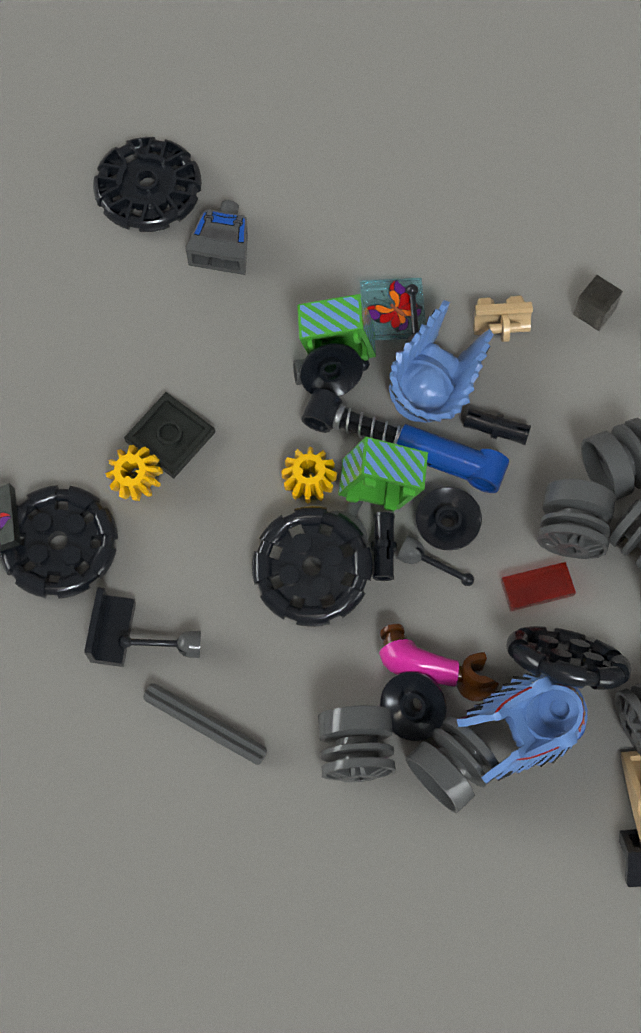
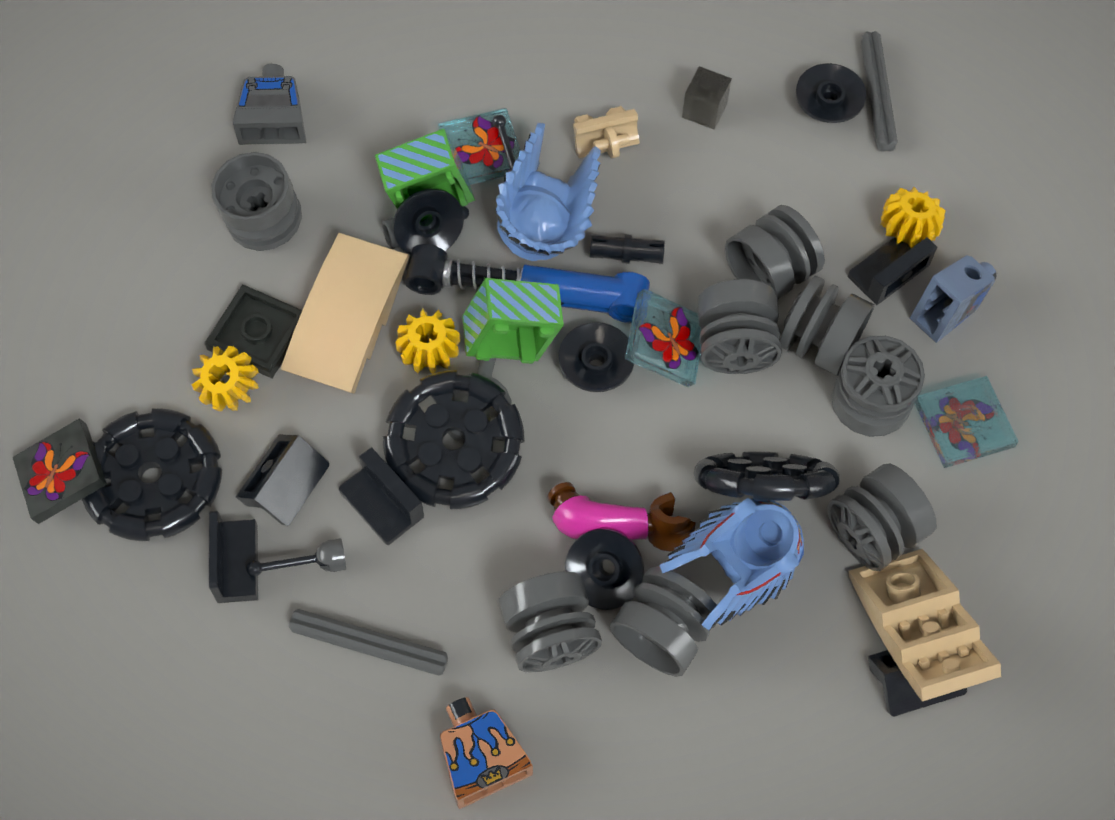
camera: 15 degrees left, 5 degrees down
black plate [93,137,202,232] -> none
black pin [371,512,397,581] -> none
hinge [396,535,474,586] -> none
clear red tile [501,562,576,612] -> none
none -> dark grey wheel [211,152,302,251]
none -> panel [236,434,329,526]
none -> tan slope [281,233,409,394]
none -> black panel [339,447,424,545]
none -> torso [440,697,533,809]
none -> clear light blue tile [625,288,702,387]

